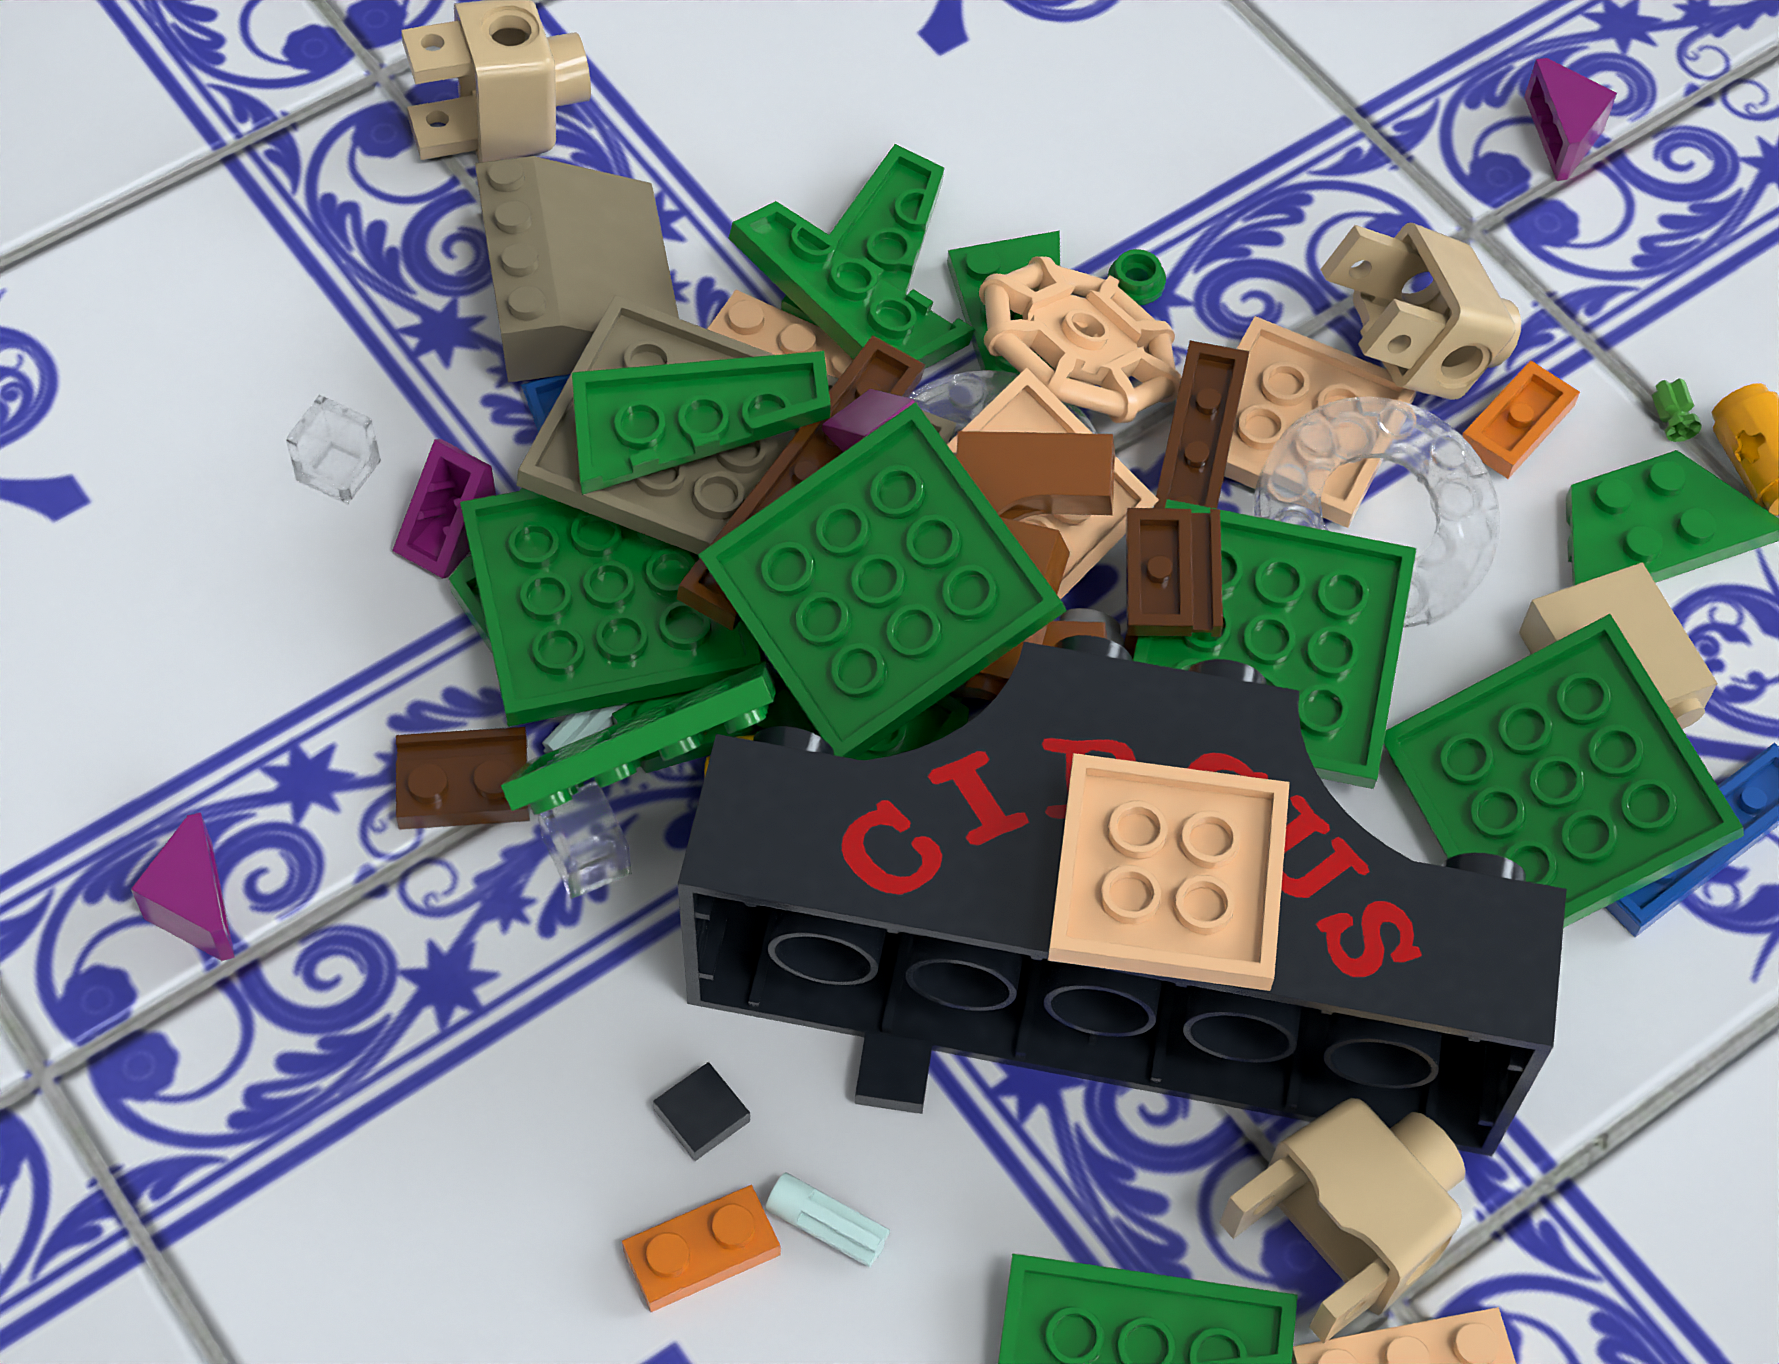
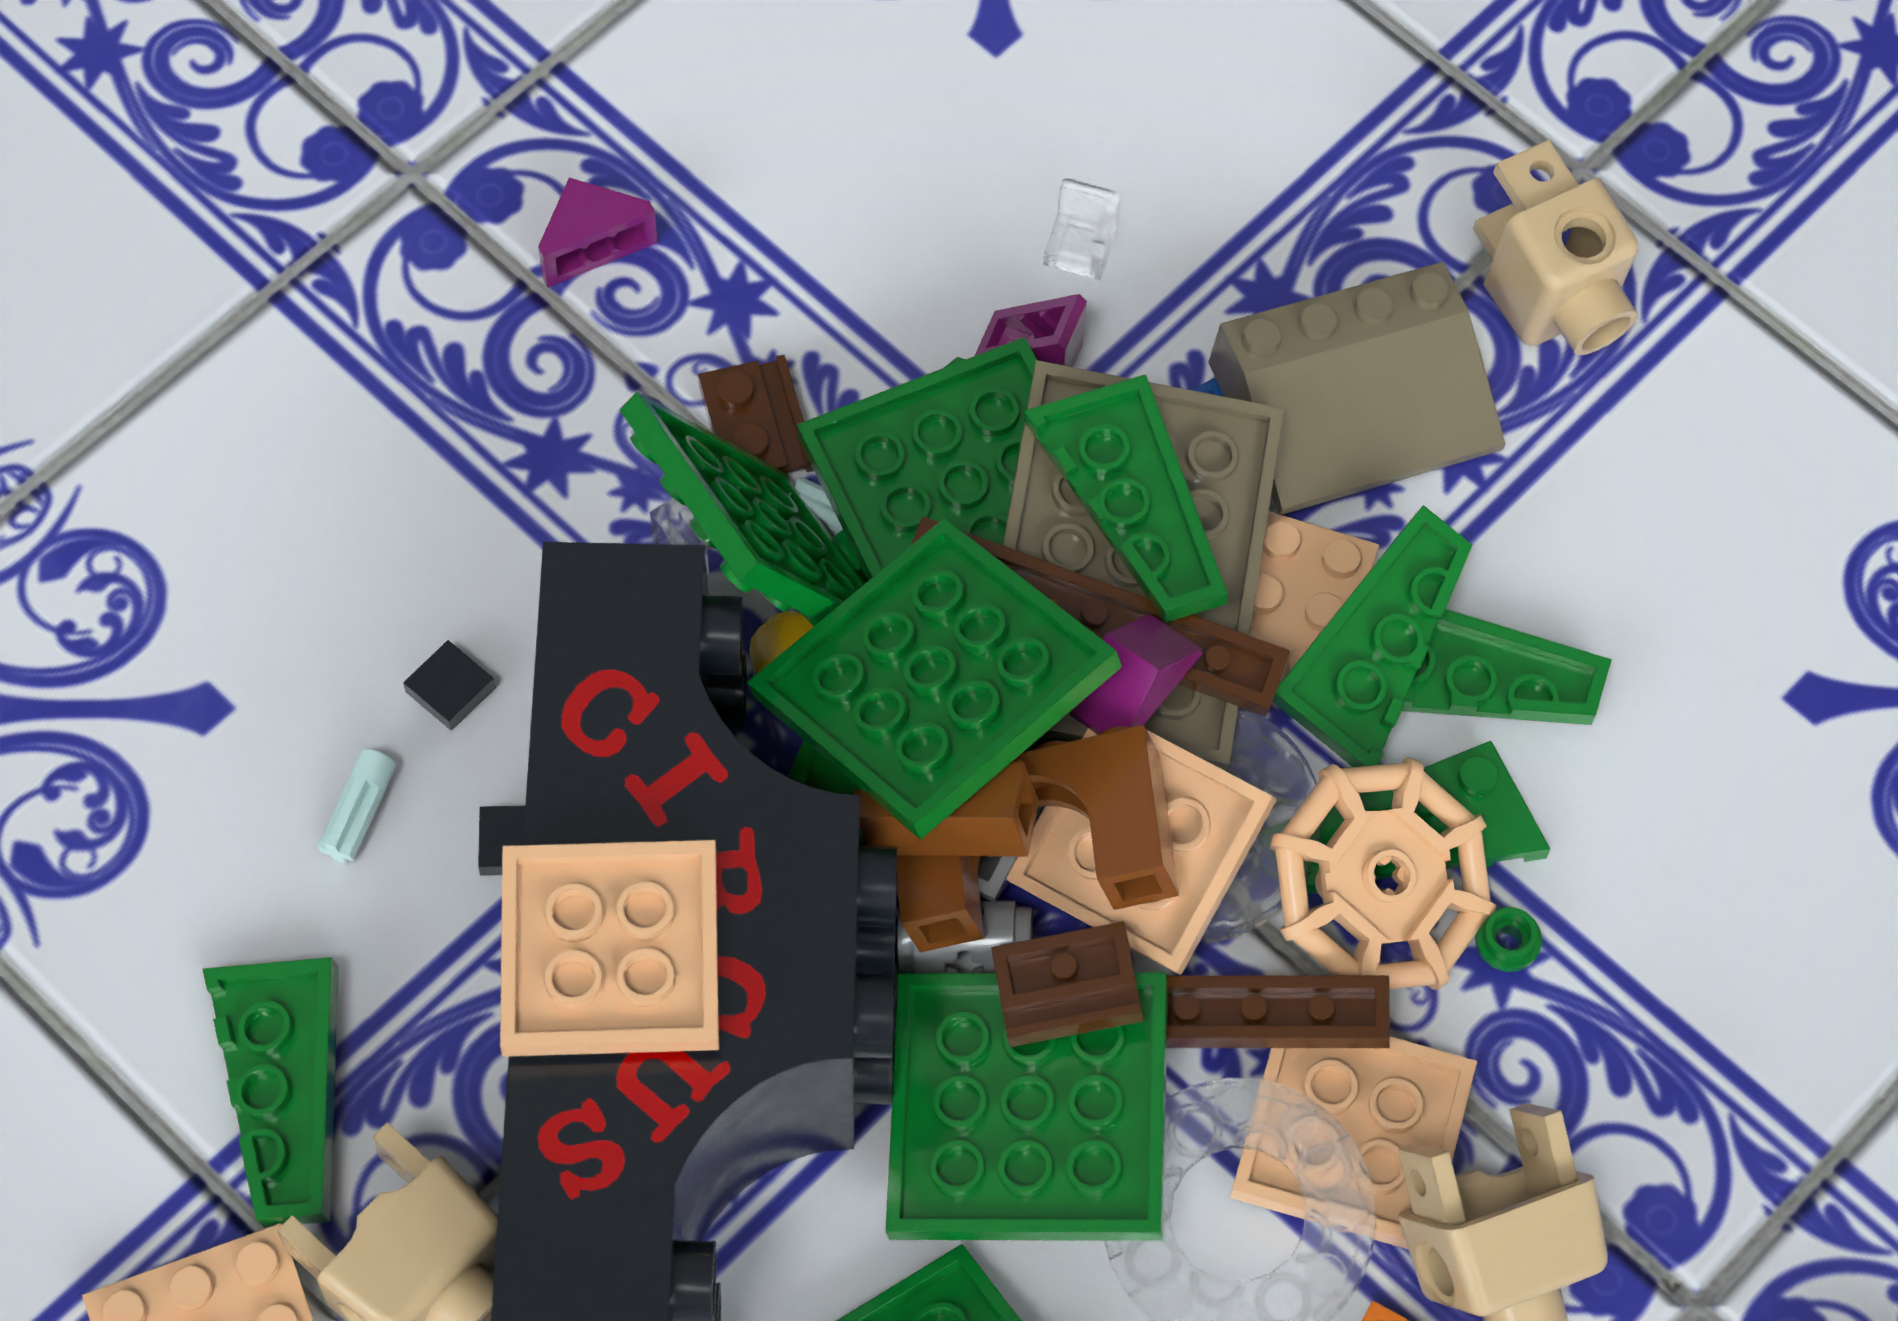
camera: 80 degrees right, 5 degrees up
orange plate [622,1184,781,1312] -> none

